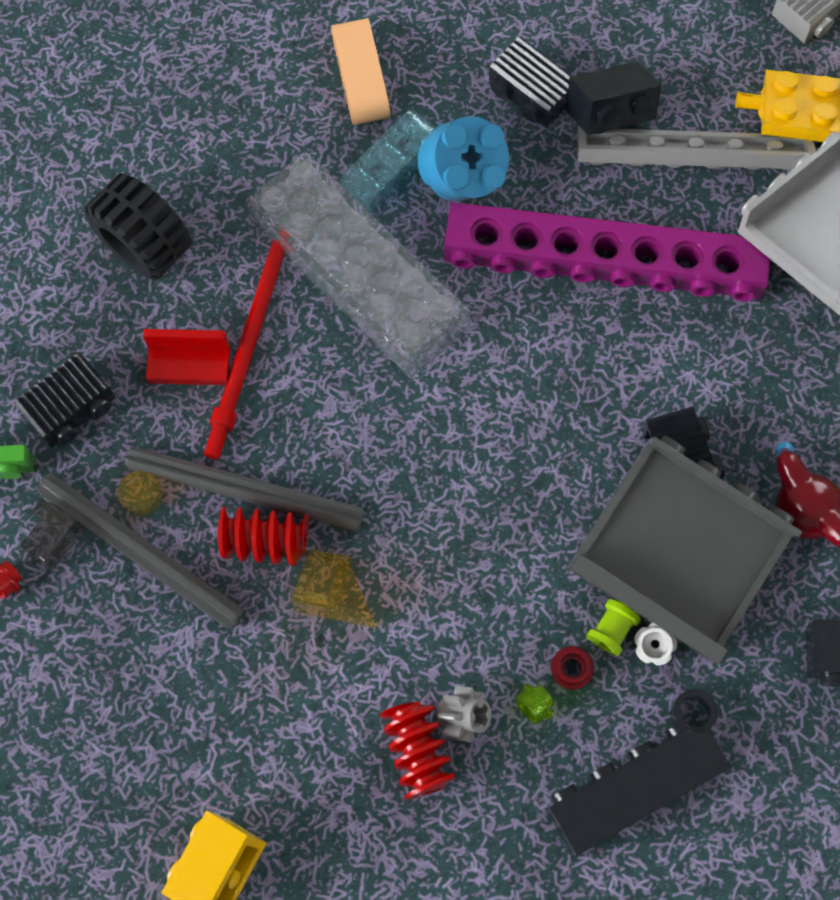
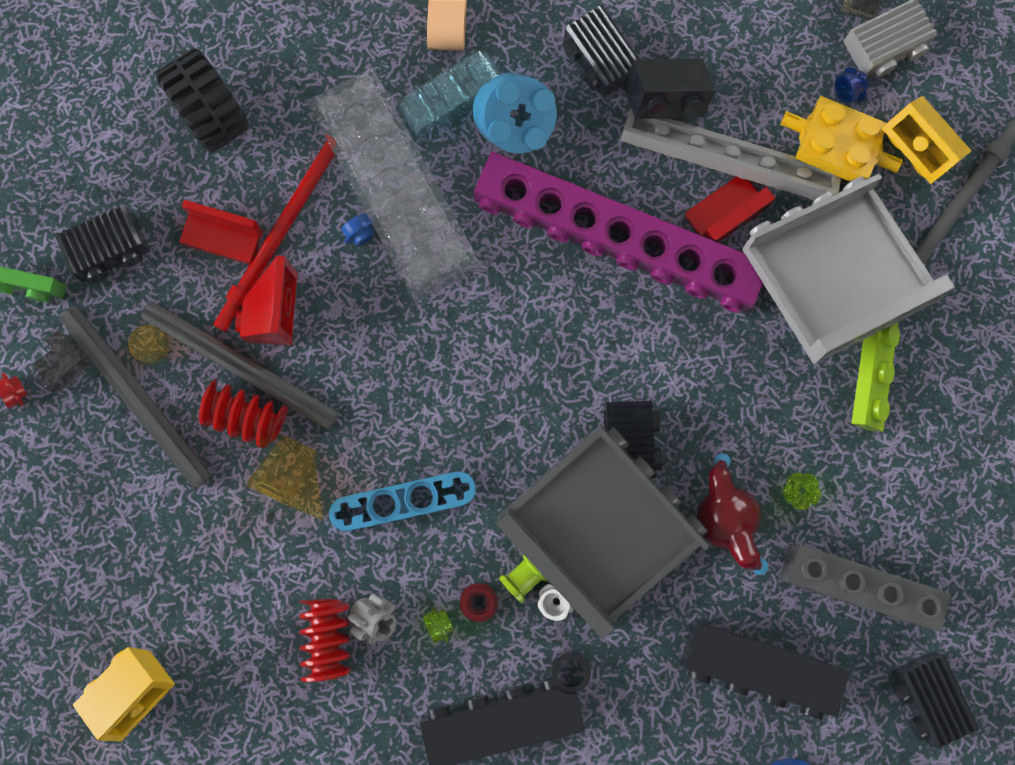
camera: 10 degrees right, 10 degrees up
none -> red slope [235,256,298,346]
none -> dark azure beam [329,472,476,531]
none -> blue plate [341,213,376,247]
none -> red panel [684,176,775,243]
none -> clear blue plate [835,67,869,103]

